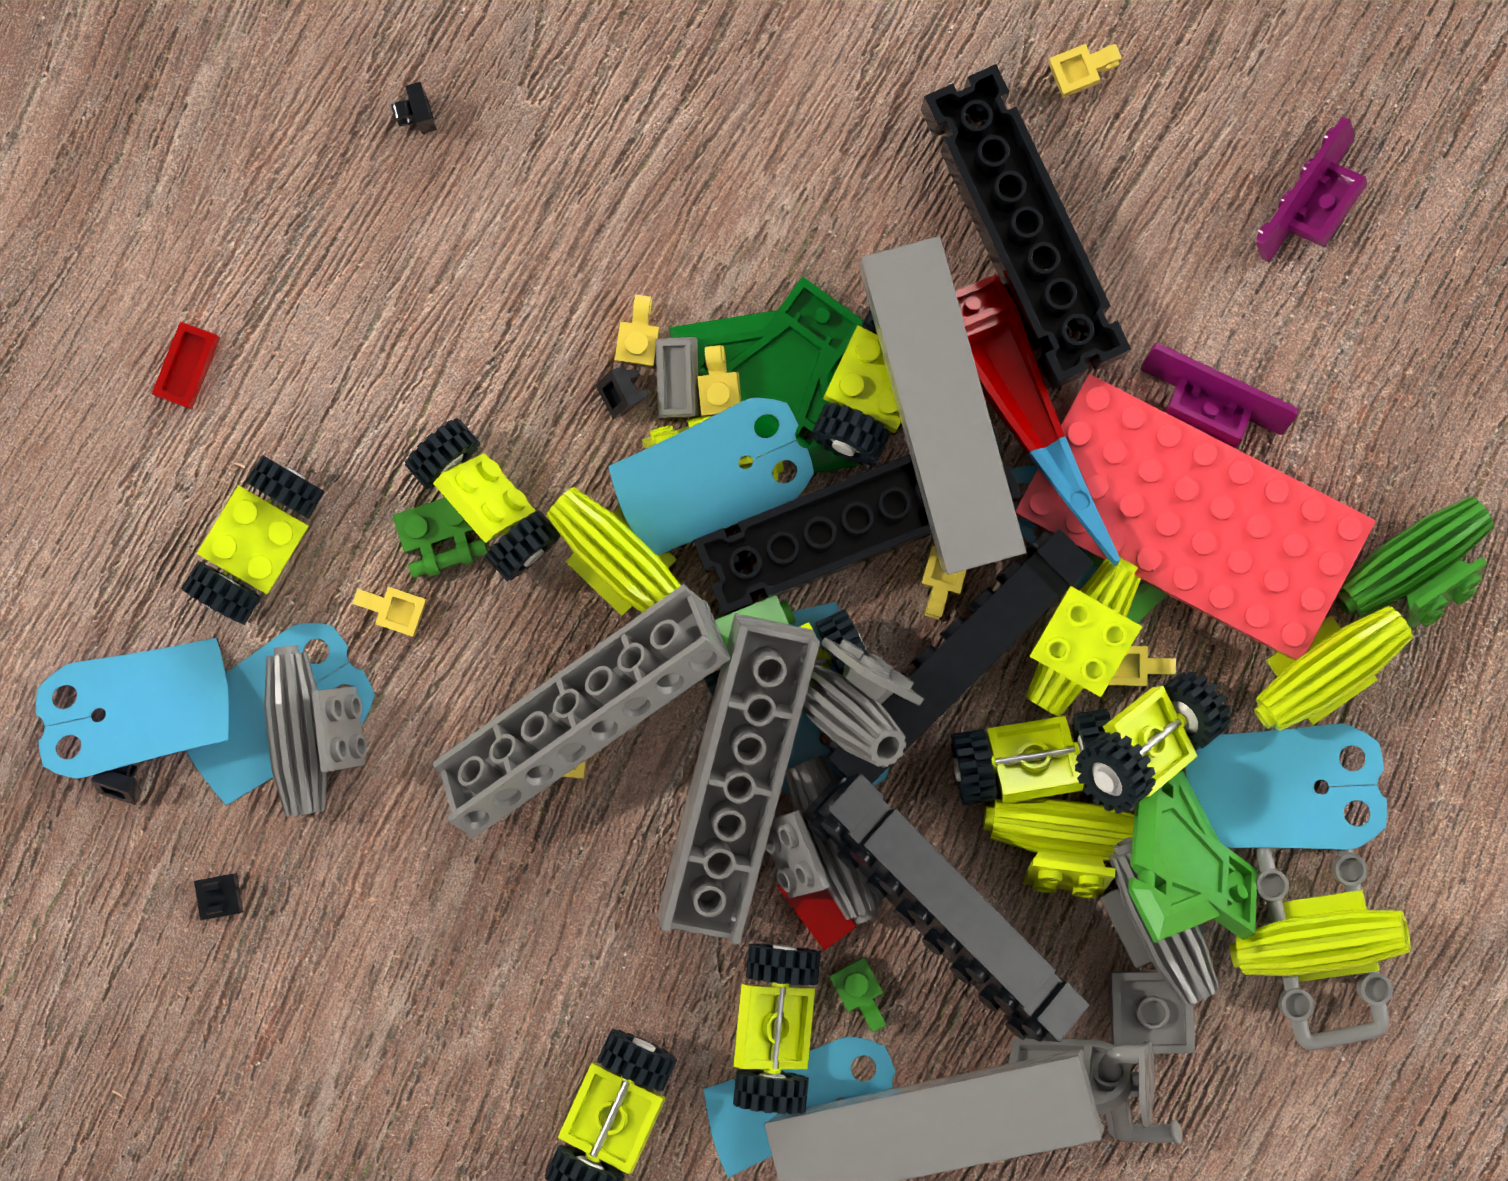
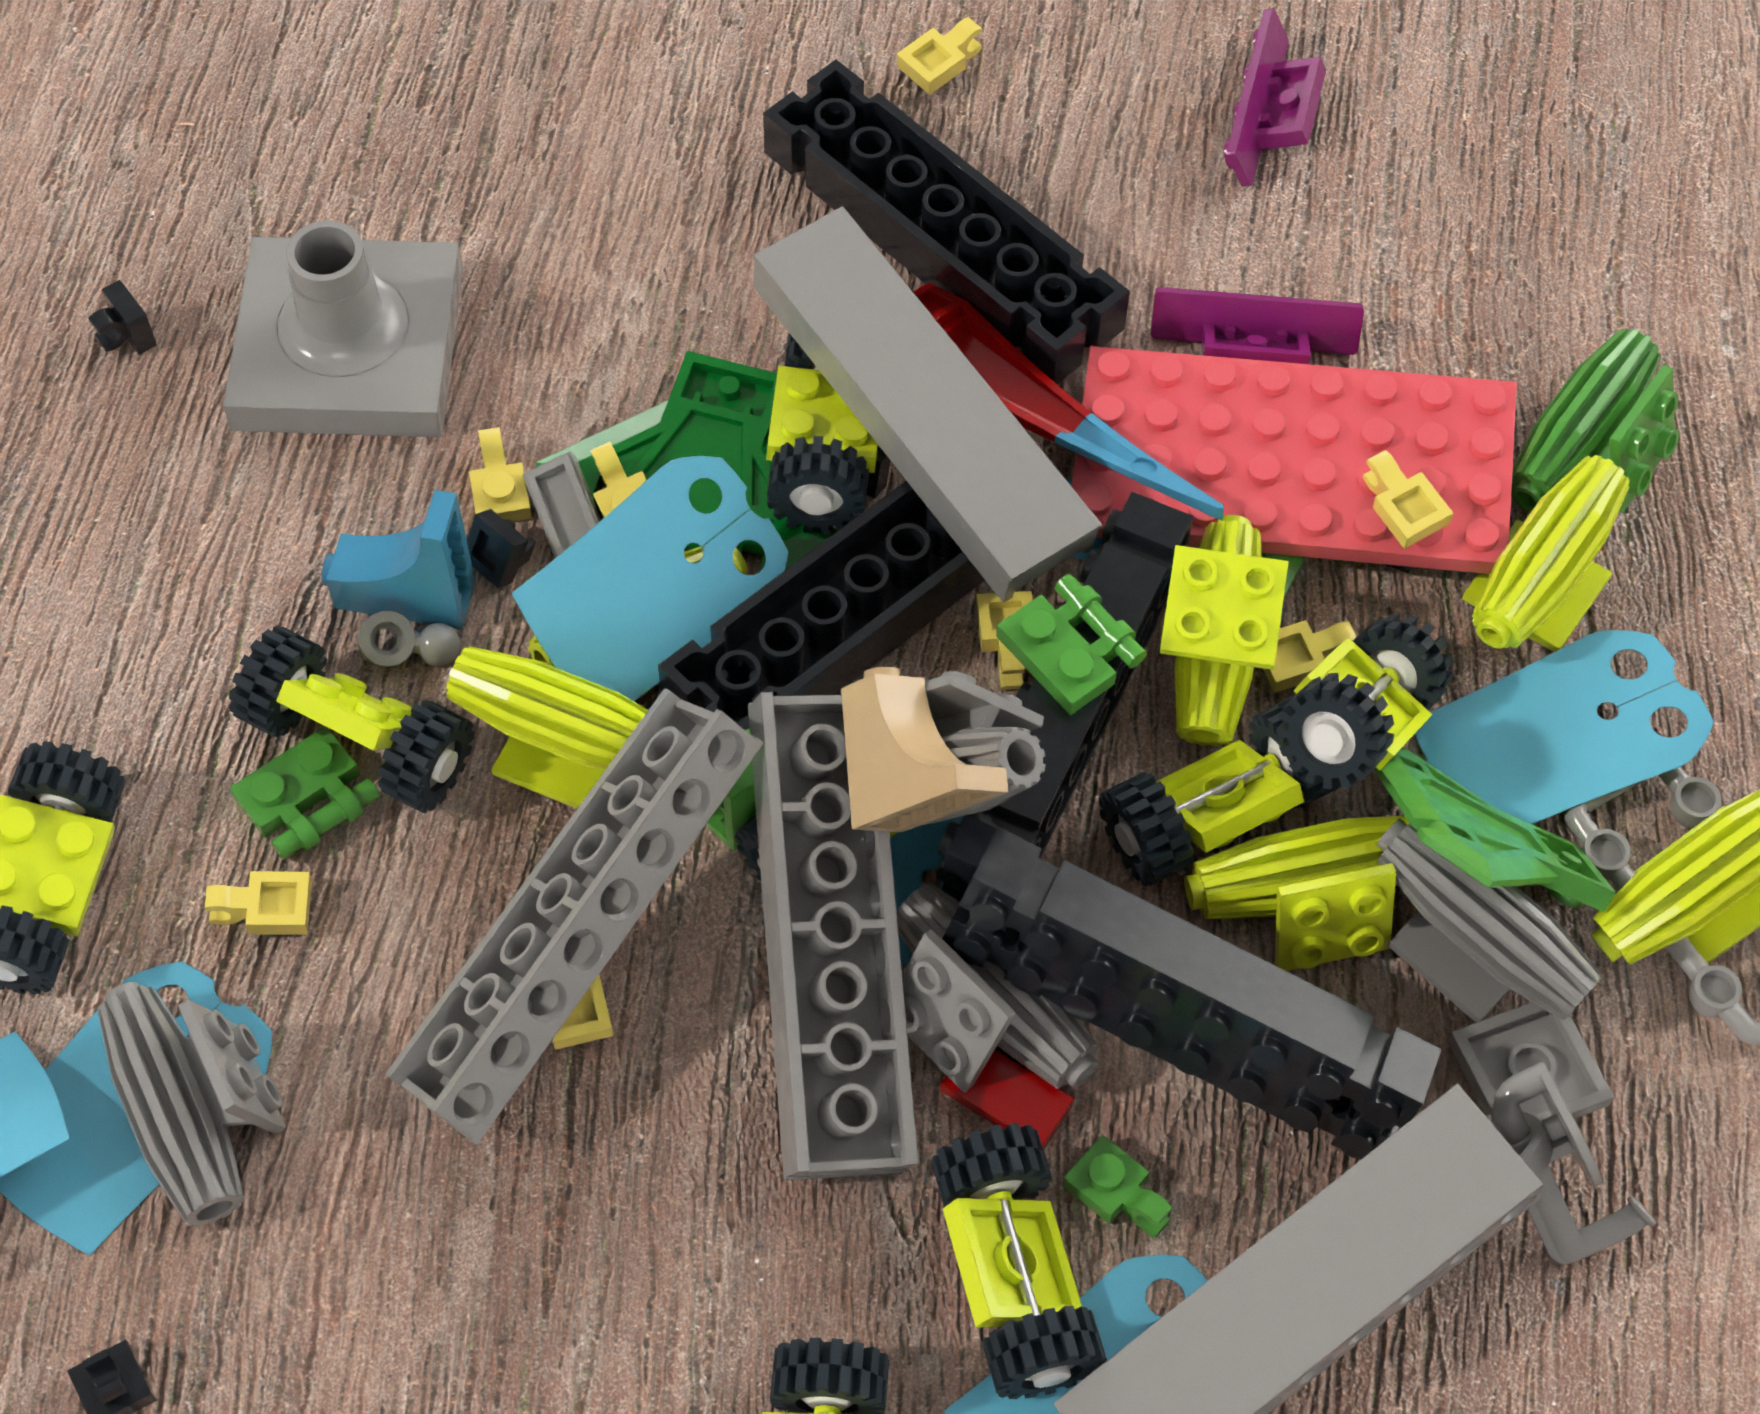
camera: 25 degrees left, 25 degrees down
none -> light grey piece [223,220,463,437]
none -> dark azure arch [322,490,476,630]
none -> light grey plate [356,611,461,668]
none -> tan arch [841,667,1008,832]
none -> bright green plate [996,574,1147,716]
none -> light yellow plate [1363,450,1453,549]

